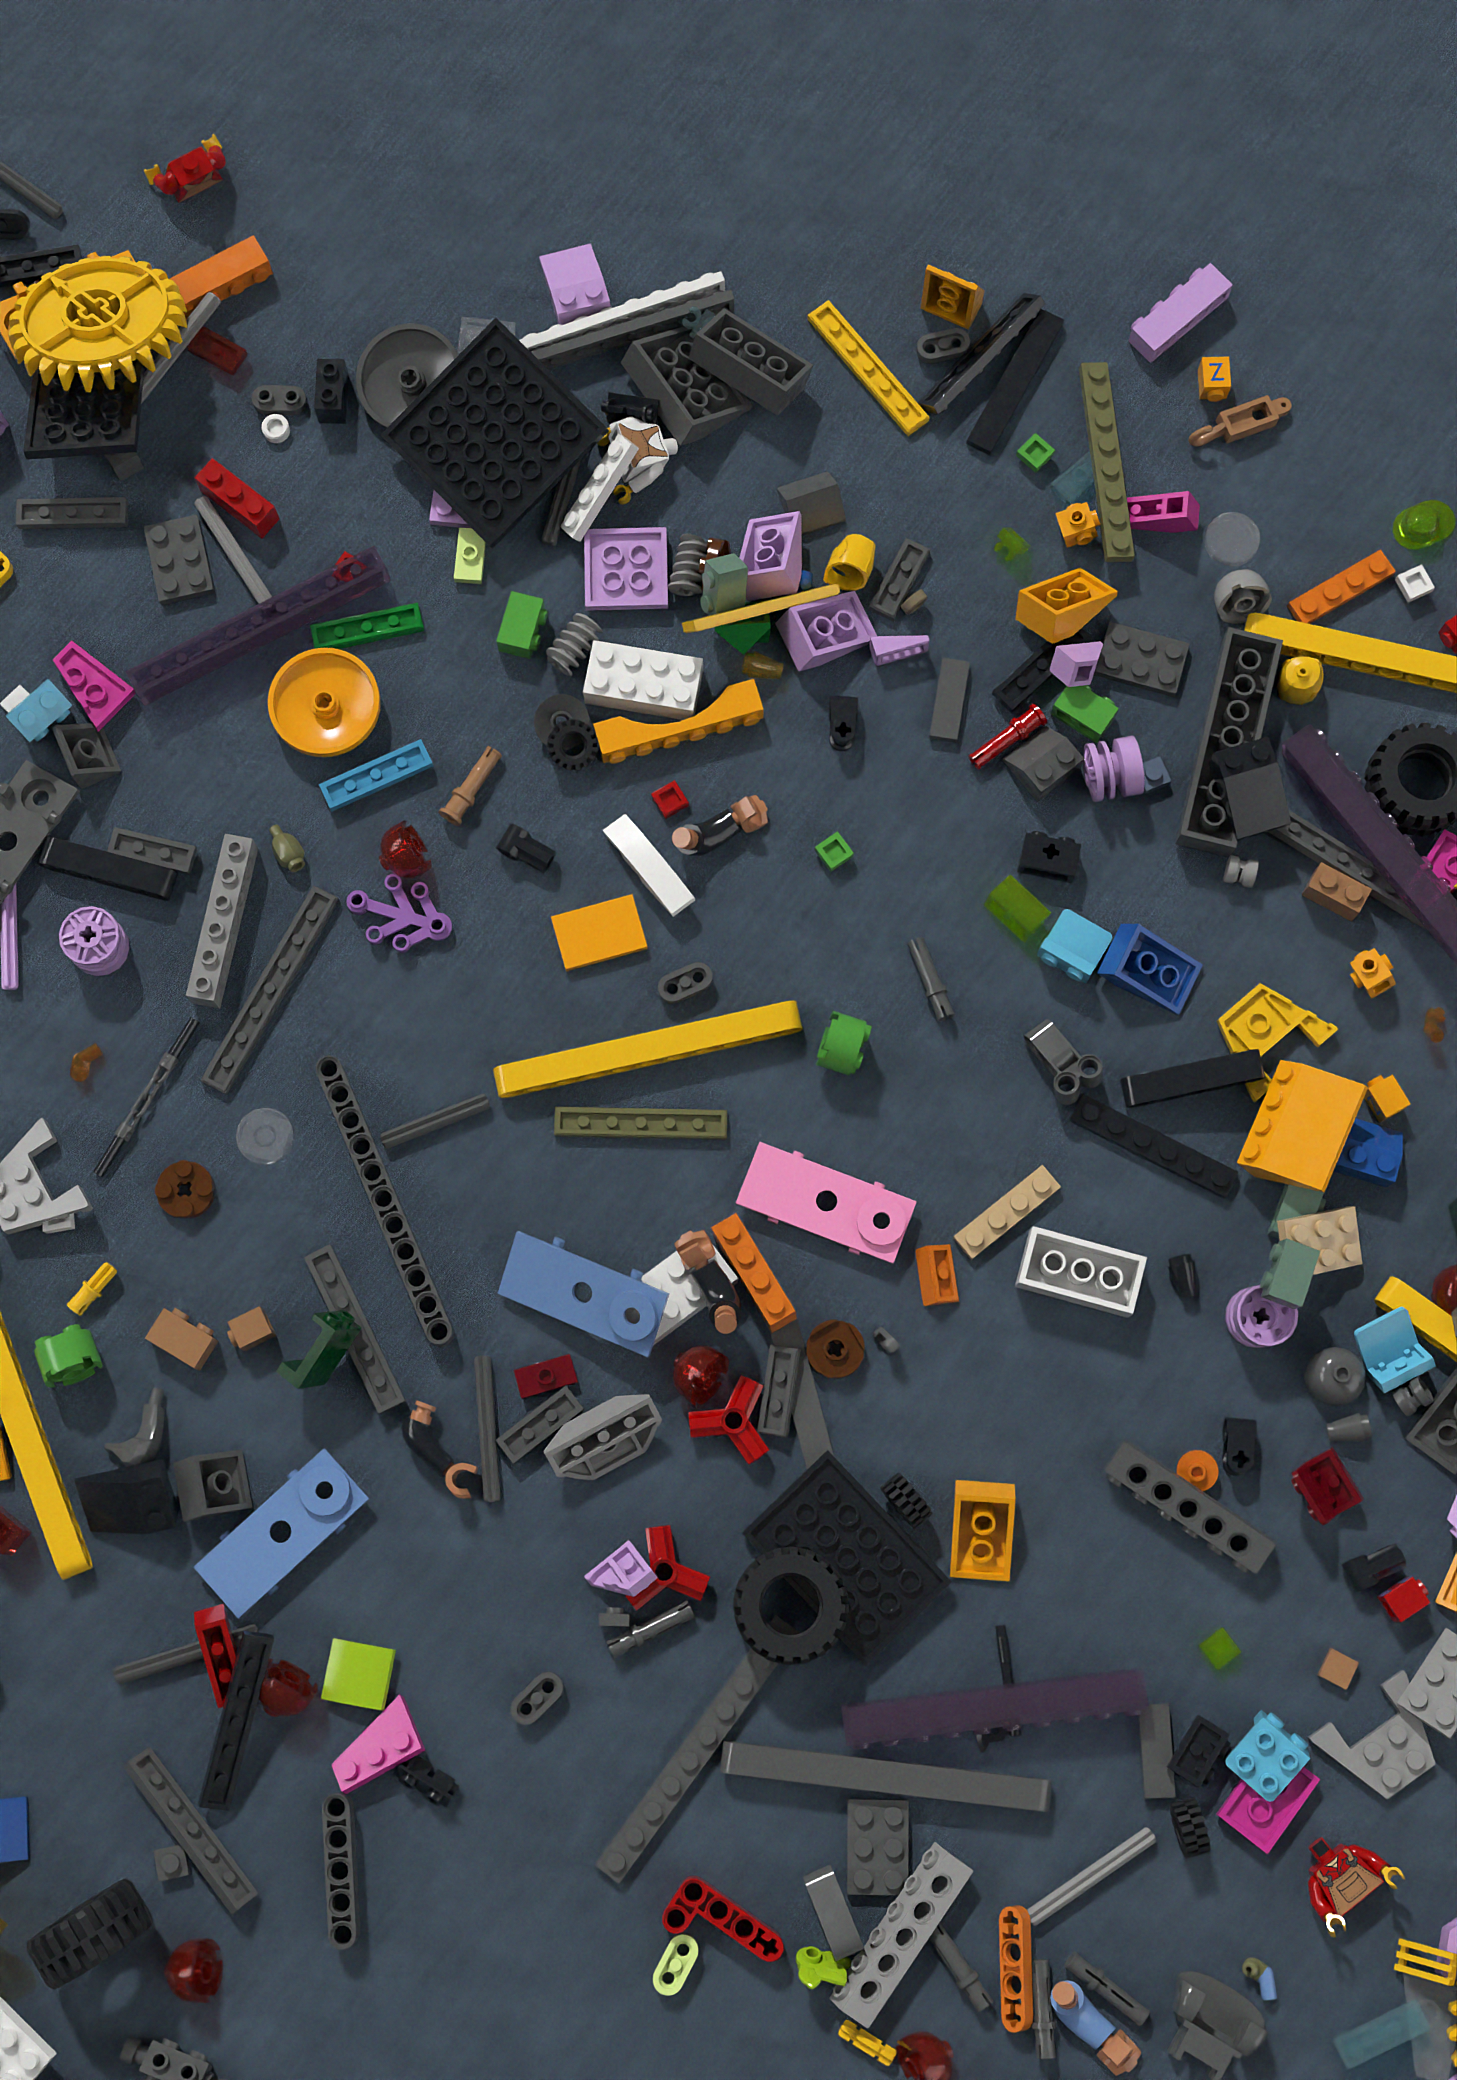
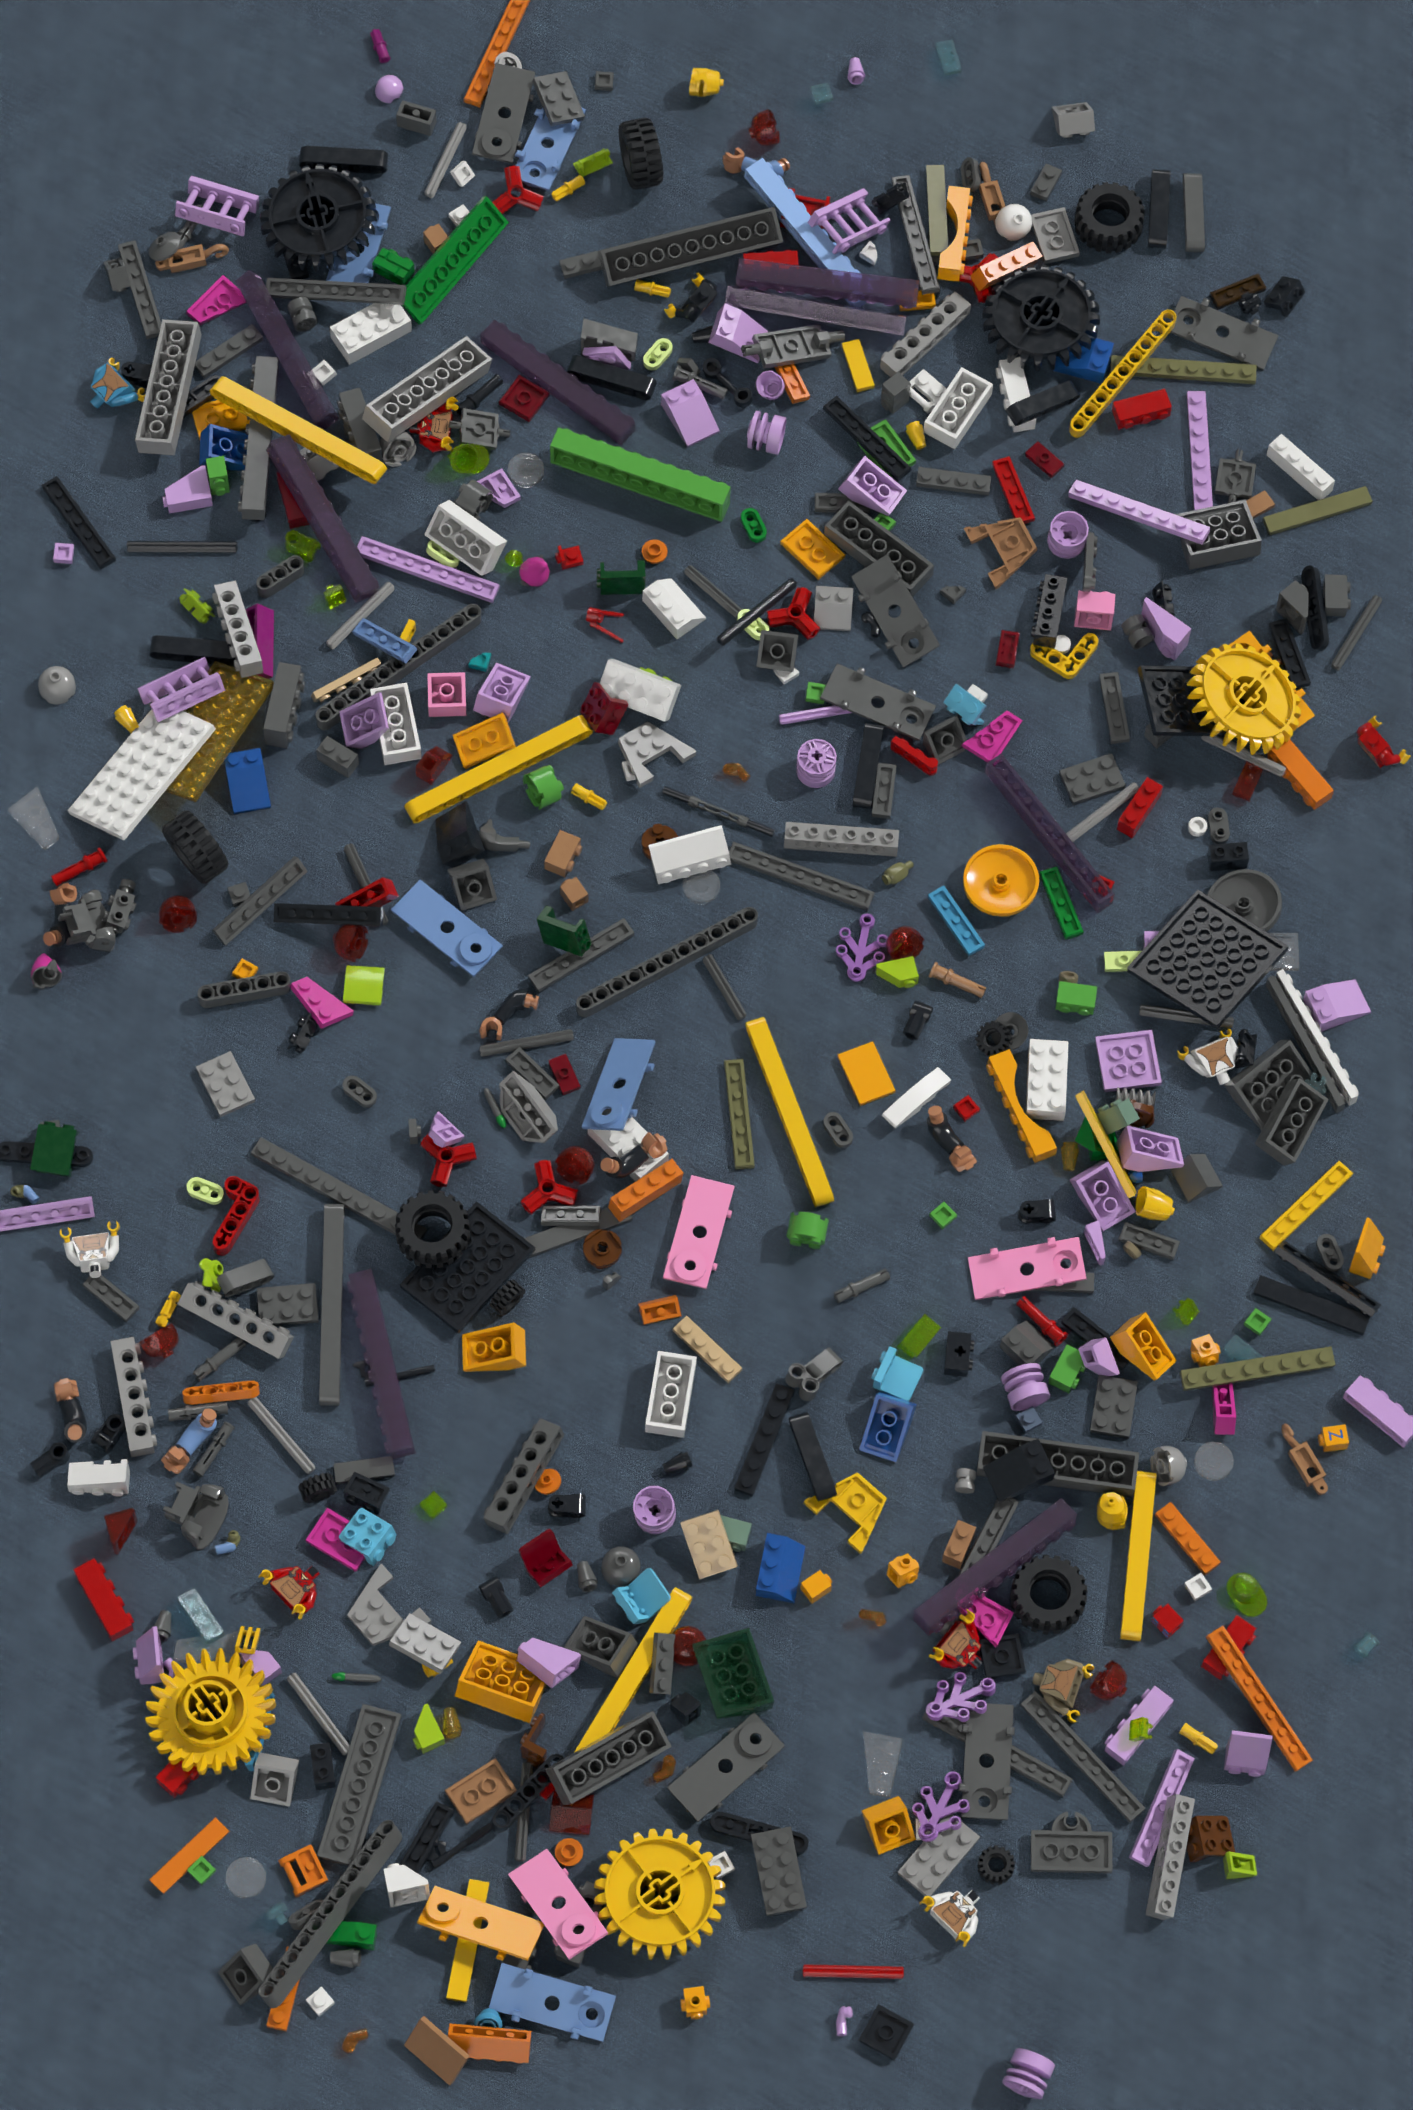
camera: 80 degrees right, 10 degrees down
light grey piece [546,613,603,676] -> none
white plate [560,433,639,542] -> none
dark grey pin [606,1600,695,1659] -> none
light orange slope [1237,1060,1368,1192] -> none
sand green brick [1260,1239,1320,1309] -> none
medium nougat tile [1317,1648,1359,1690] -> none
red brick [1376,1576,1431,1623] -> none
dark grey wheel [1392,1376,1434,1416] -> none
none -> light grey plate [196,1051,255,1118]
none -> light orange tile [232,958,258,979]
none -> dark grey piece [484,1088,506,1128]
none -> white slope [648,825,731,884]
none -> lime slope [875,956,919,988]
none -> red plate [890,736,938,776]
none -> bright pink piece [968,1237,1087,1300]
none -> dark tan tile [1059,971,1078,984]

